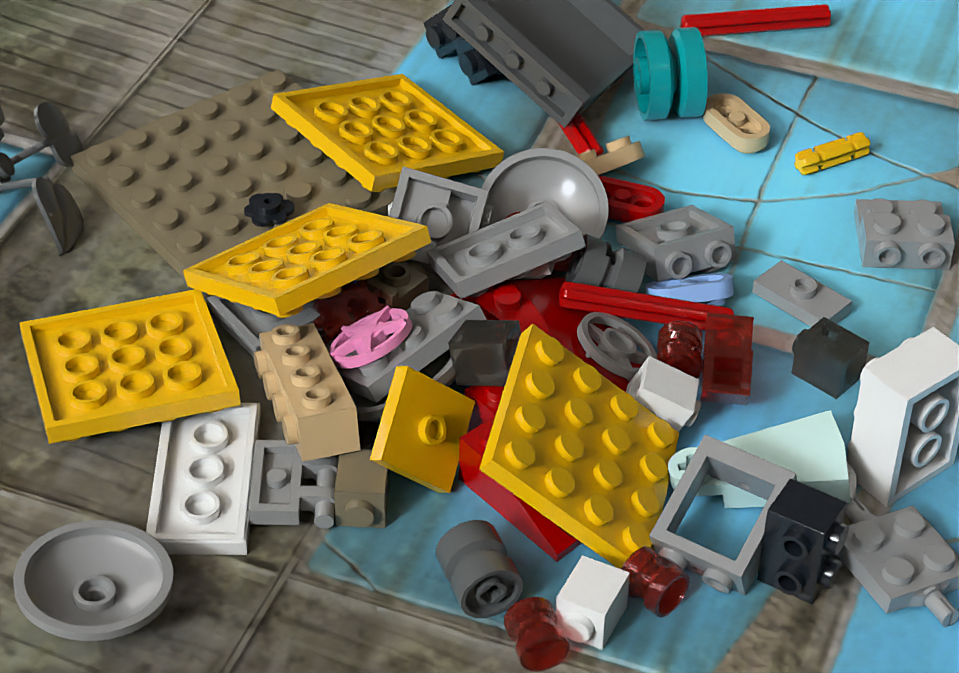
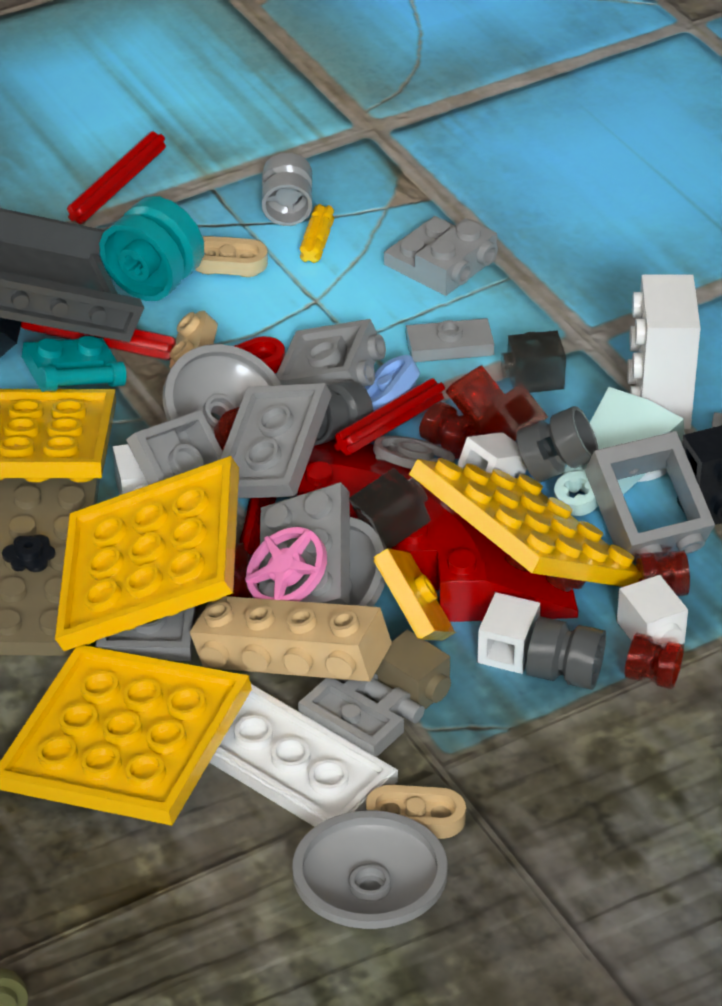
camera: 50 degrees left, 0 degrees up
none -> teal plate [21,336,127,392]
none -> light grey wheel [262,153,312,226]
none -> tan plate [366,785,466,839]
none -> white brick [477,592,540,674]
none -> dark grey wheel [517,406,599,482]

